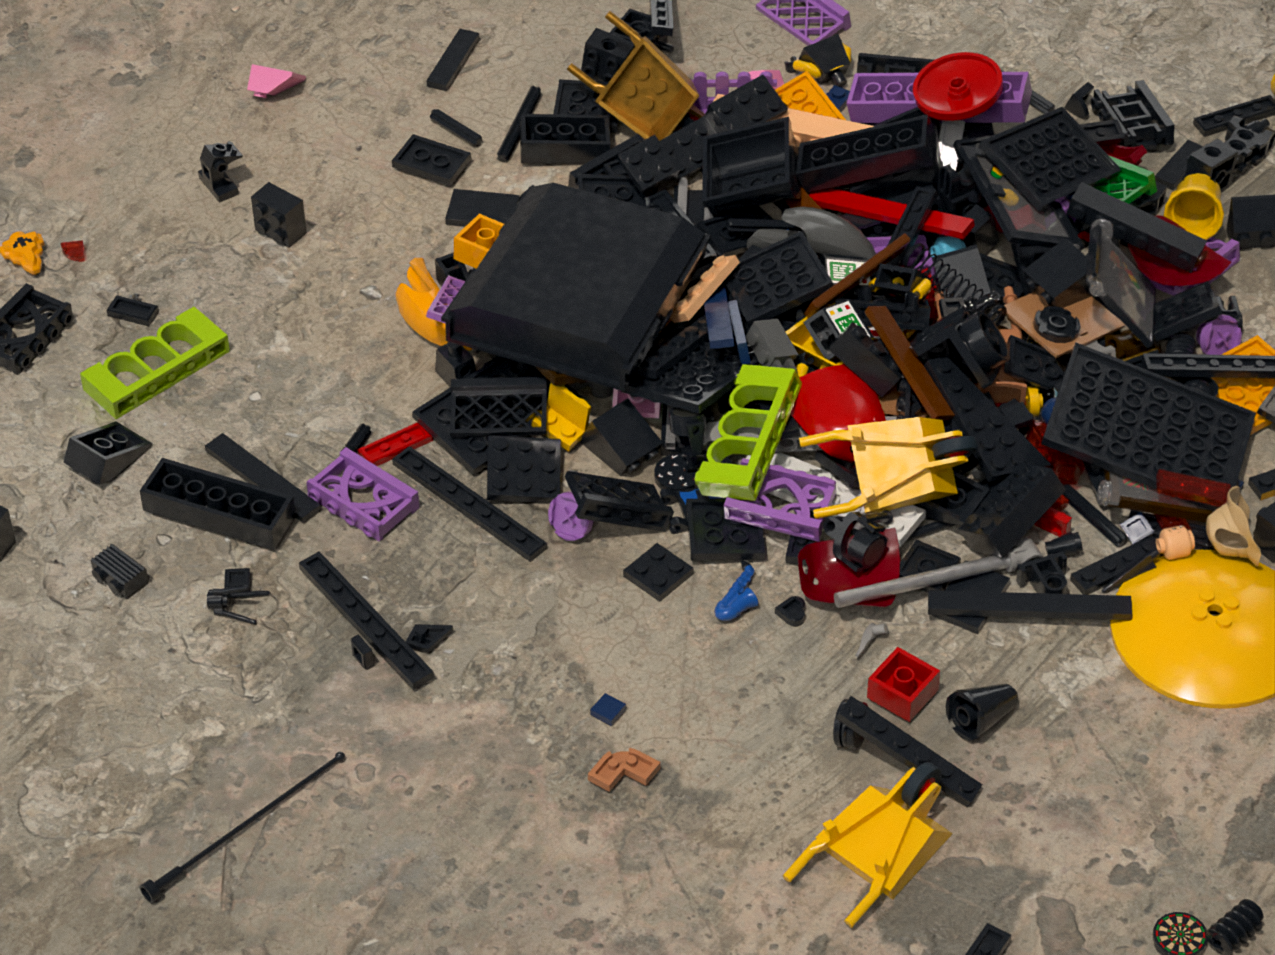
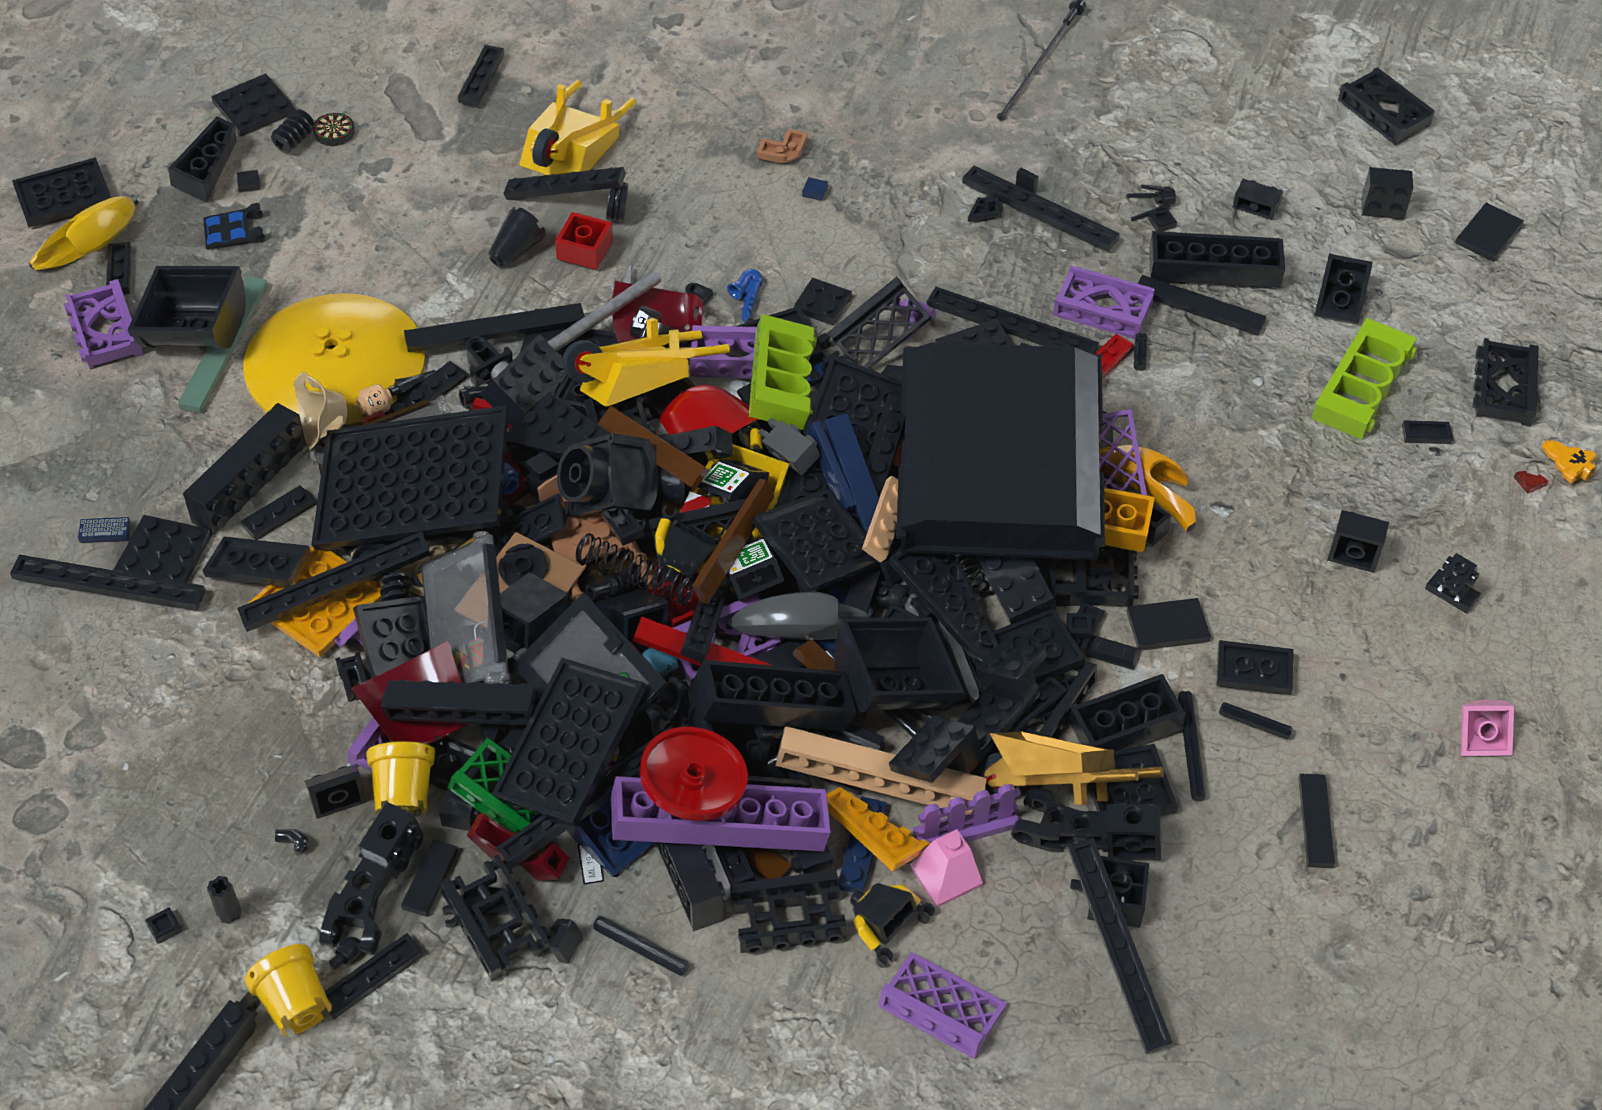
camera: 160 degrees right, 5 degrees up
clear red tile [1156,469,1231,506] -> none

